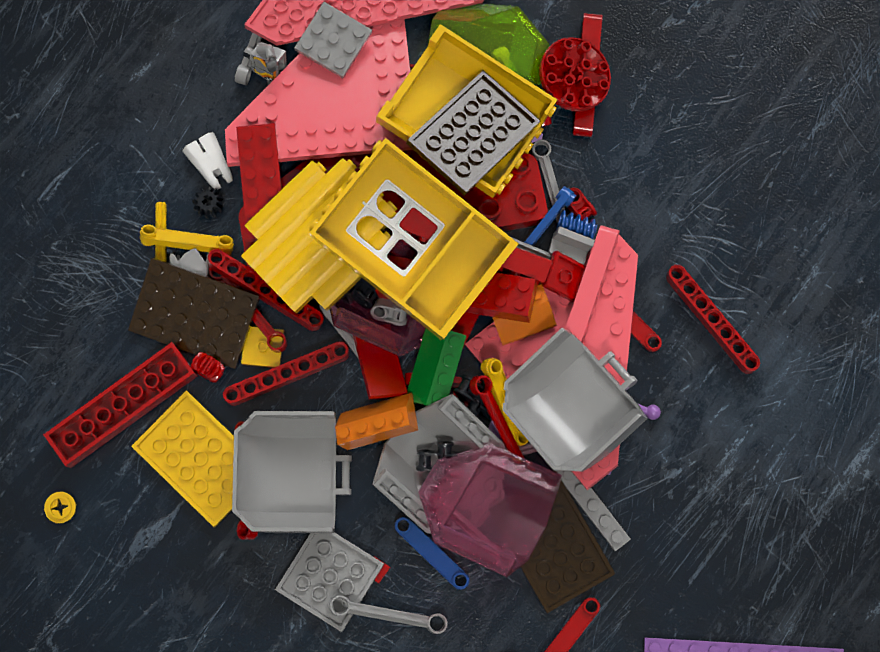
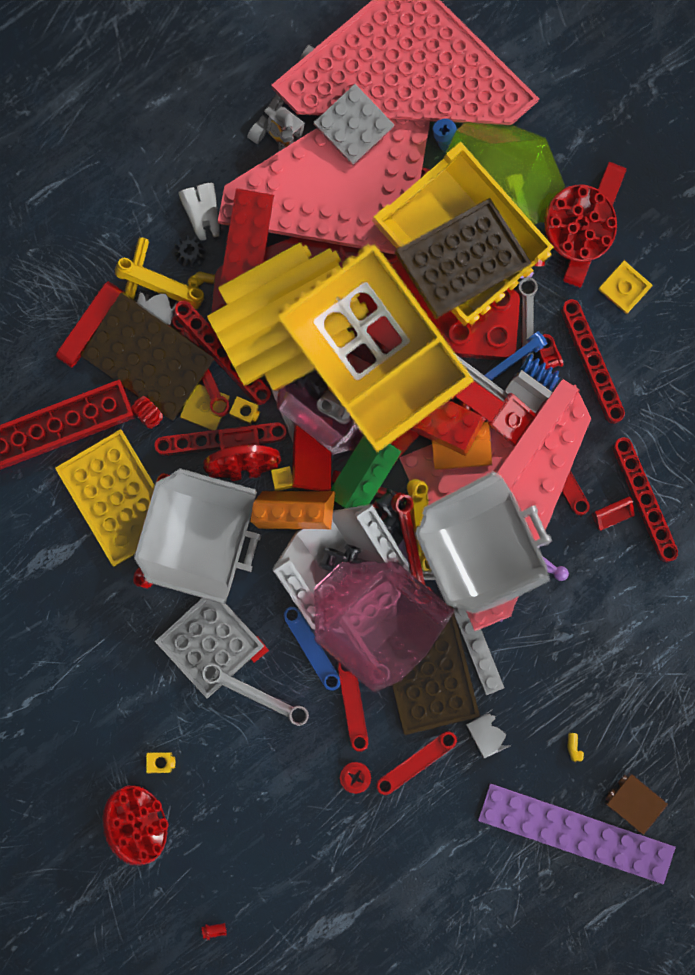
camera: 15 degrees right, 5 degrees up
none -> red beam [56,281,124,368]
none -> yellow arm [188,272,215,288]
none -> red bracket [203,425,281,481]
none -> yellow brick [229,396,260,425]
none -> yellow brick [271,466,294,491]
none -> red piece [338,657,368,751]
none -> blue piece [433,118,462,154]
none -> light grey piece [466,711,510,758]
none -> red beam [561,299,625,424]
none -> yellow arm [568,733,584,762]
none -> red tile [591,496,635,531]
none -> yellow plate [598,260,653,314]
none -> reddish brown panel [605,774,668,835]

